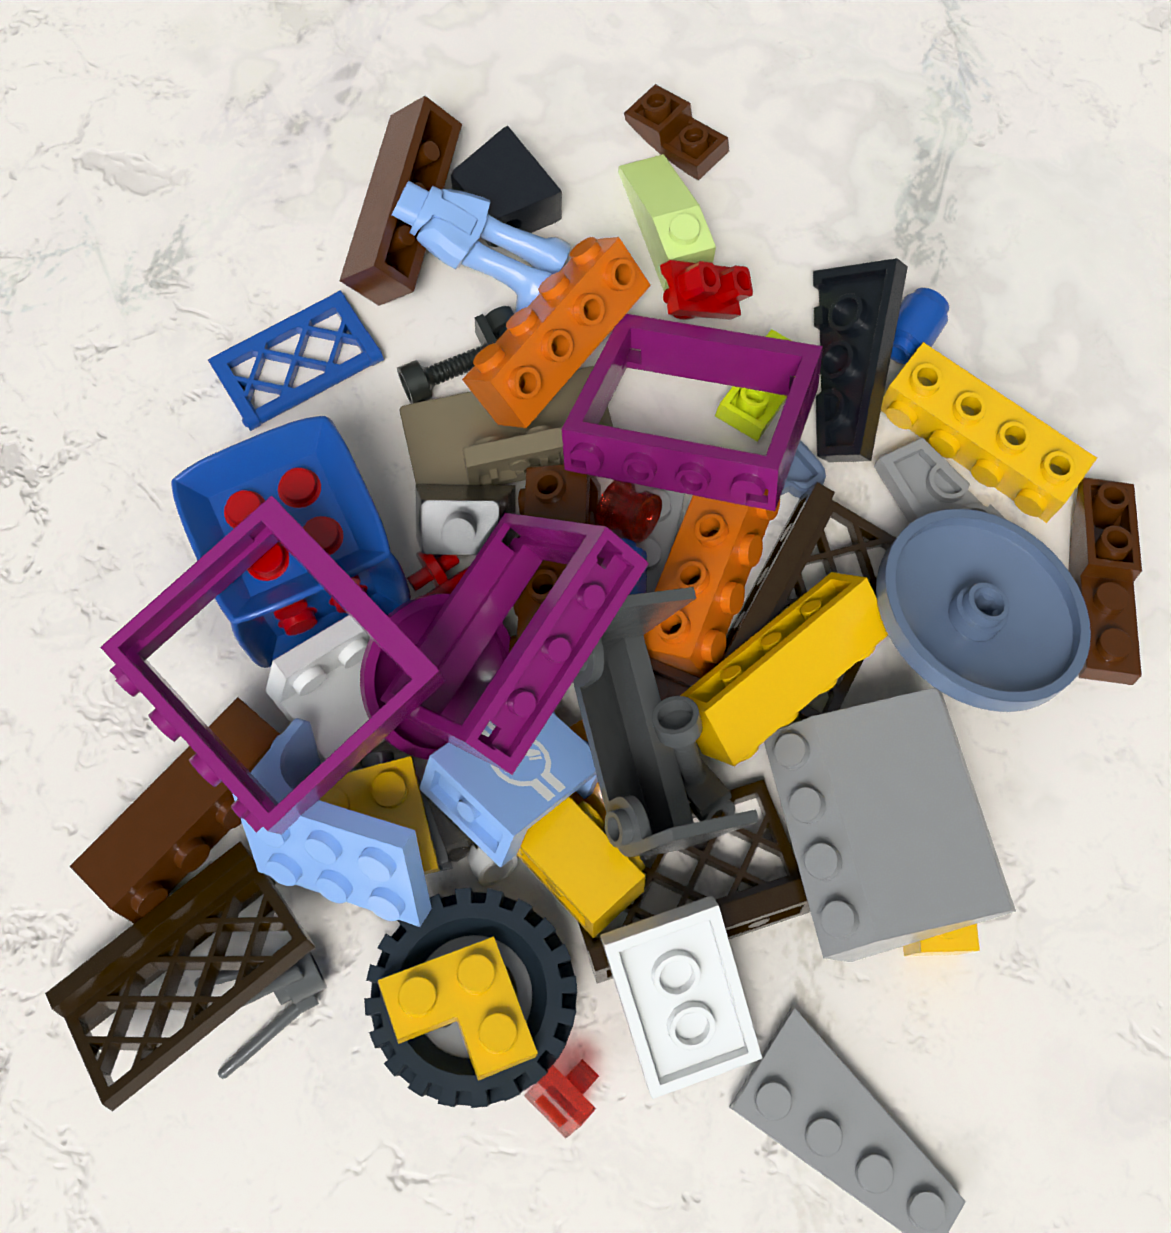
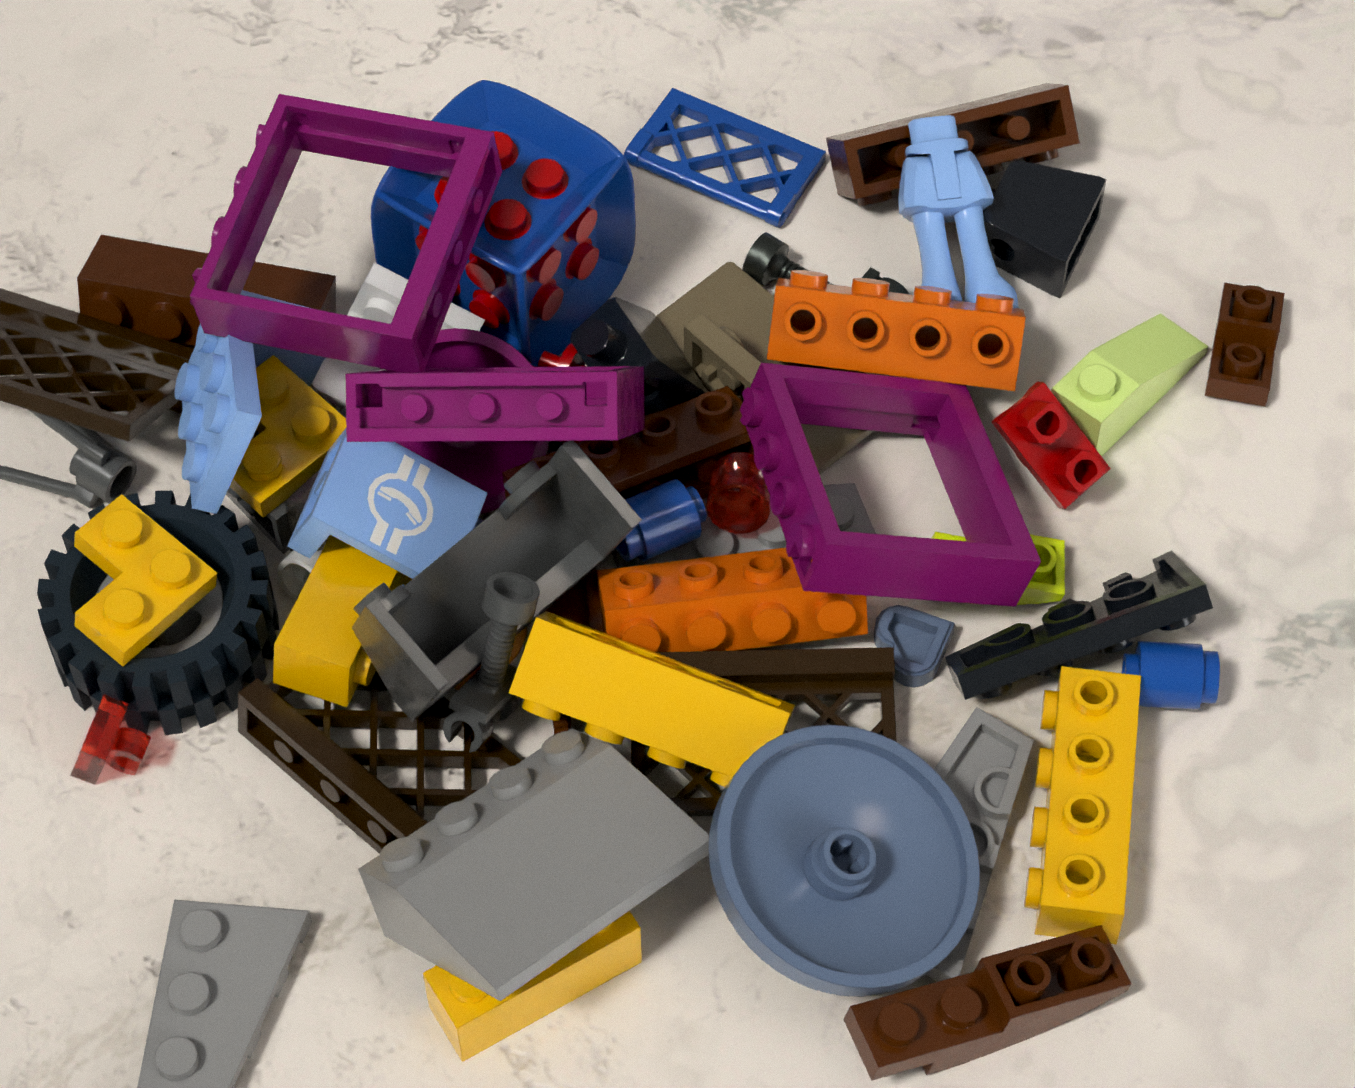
camera: 65 degrees right, 15 degrees down
white plate [600,896,762,1099] -> none

